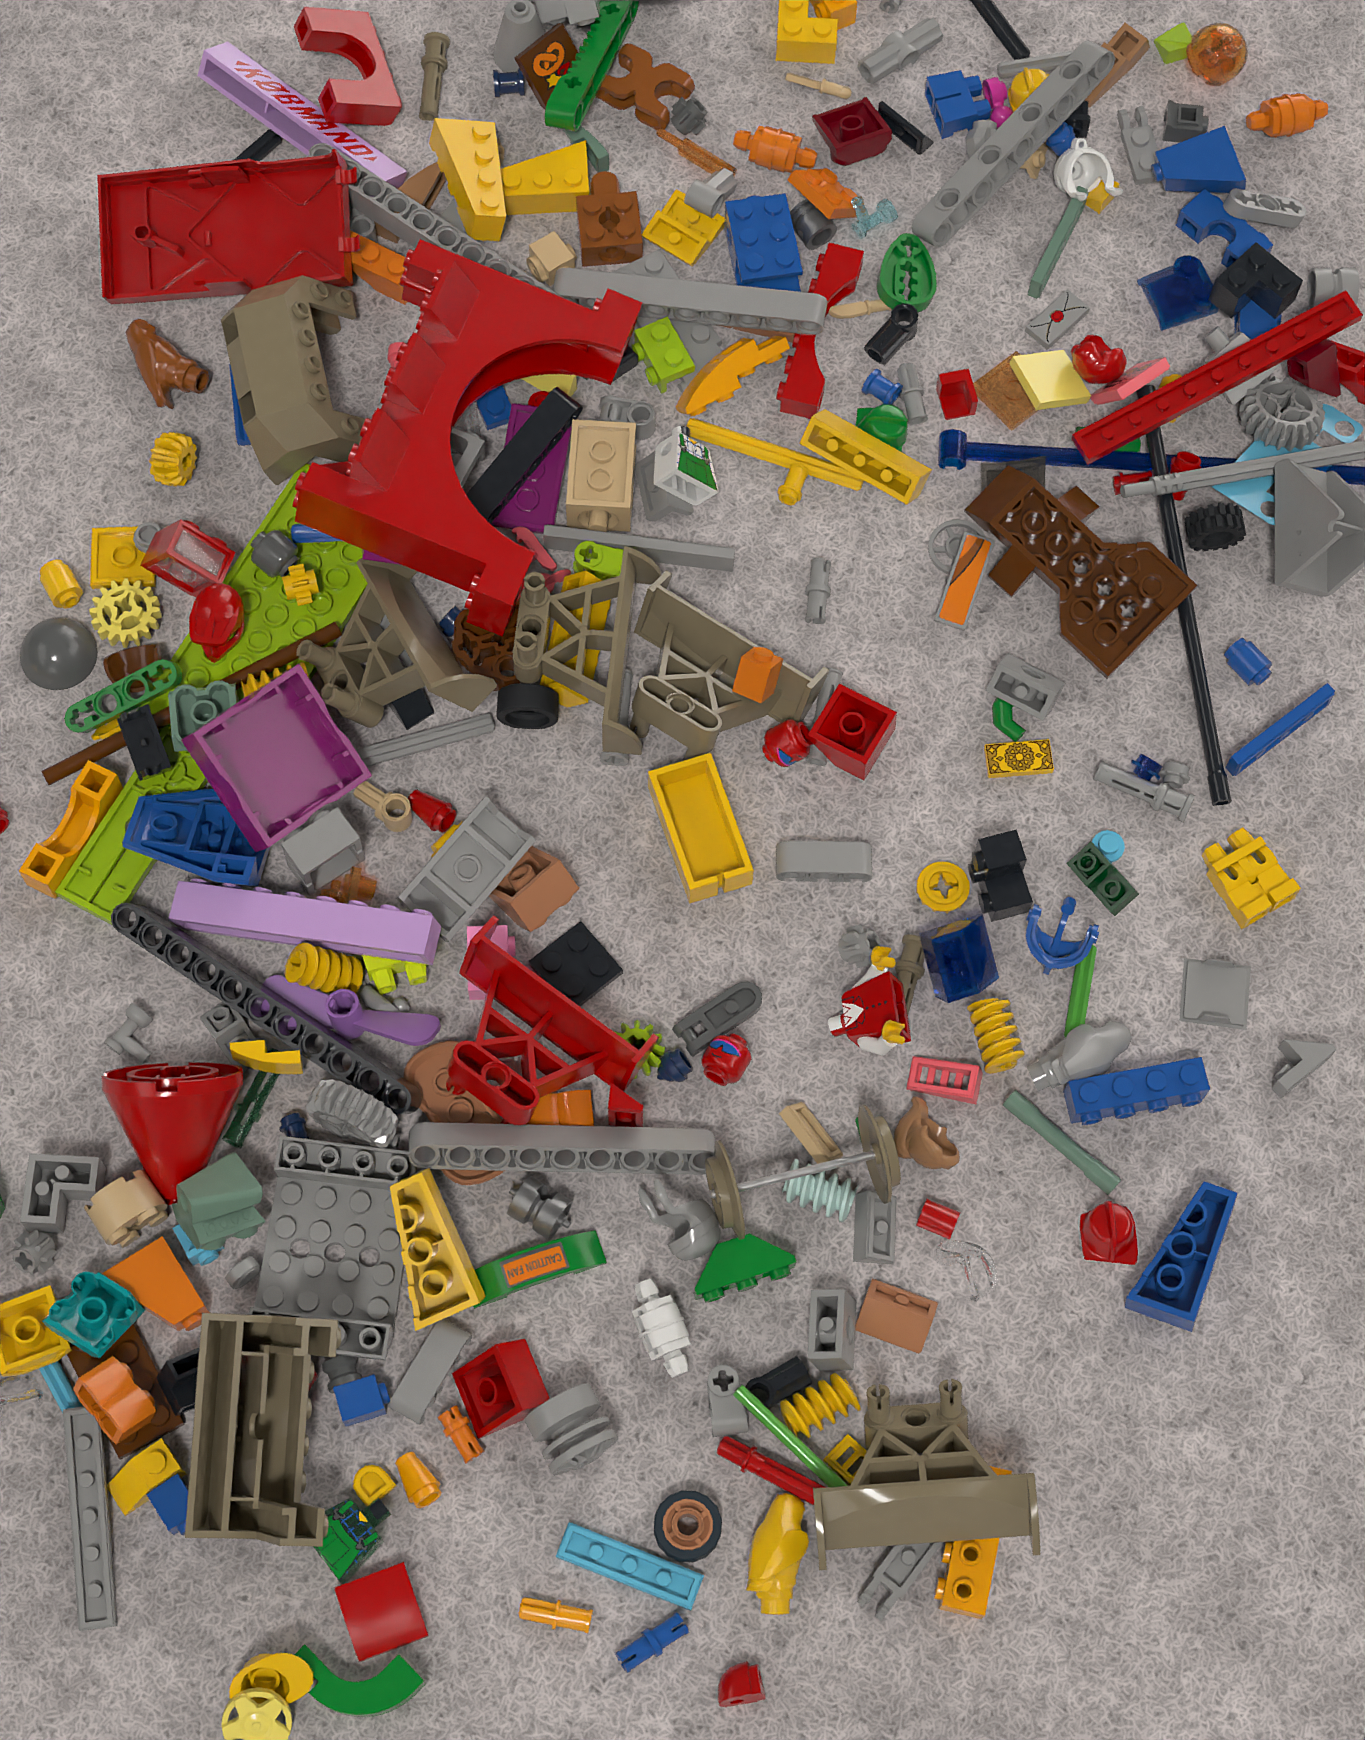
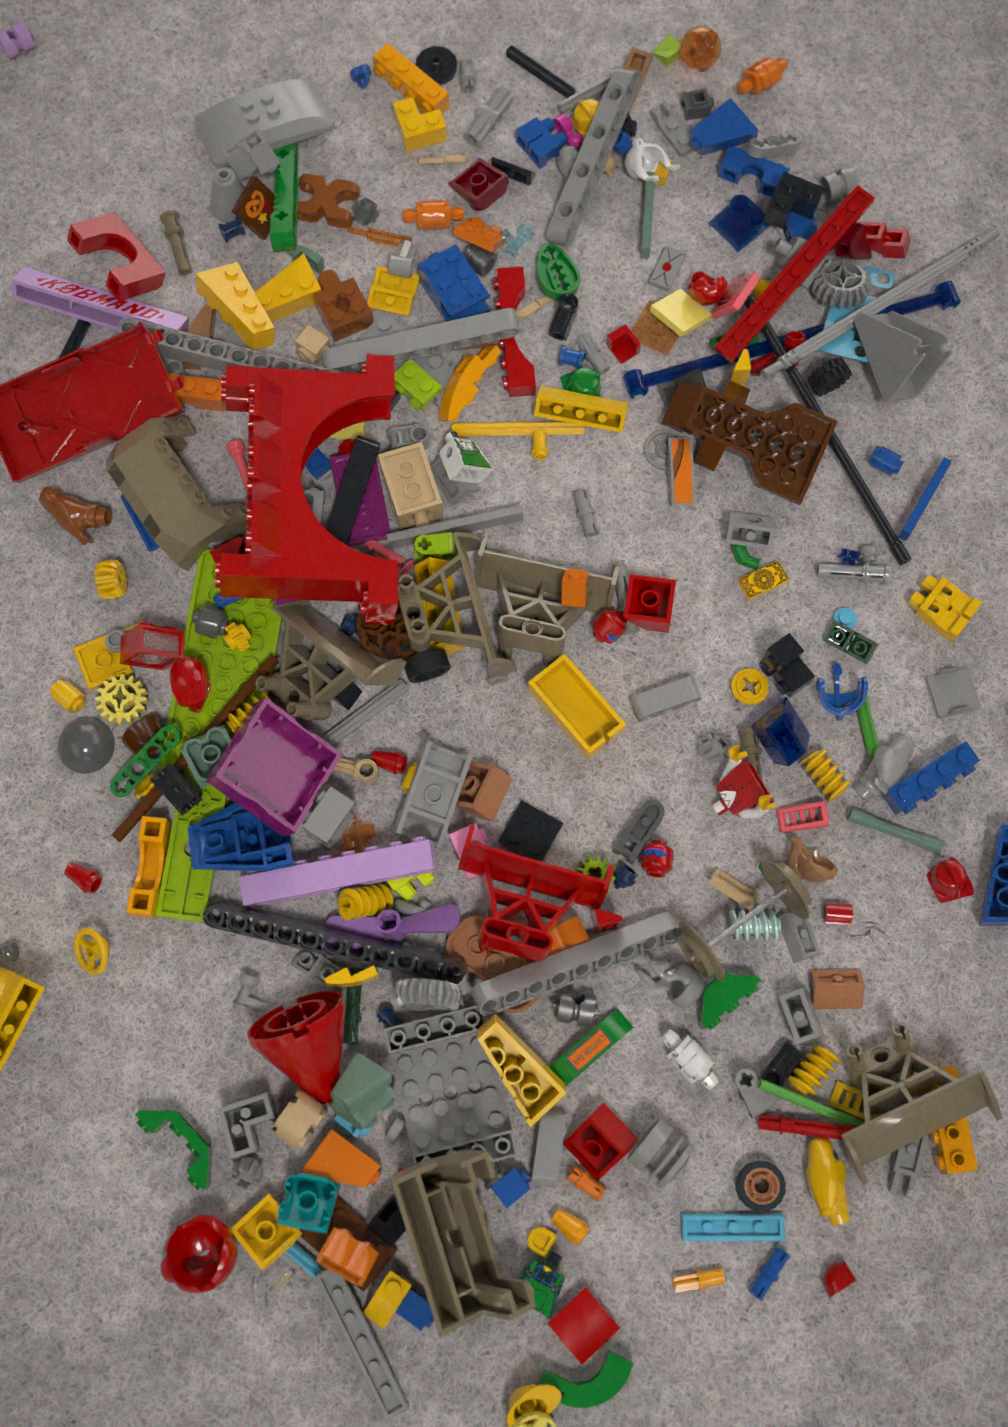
camera: 20 degrees left, 5 degrees up
none -> yellow slope [731,349,751,387]

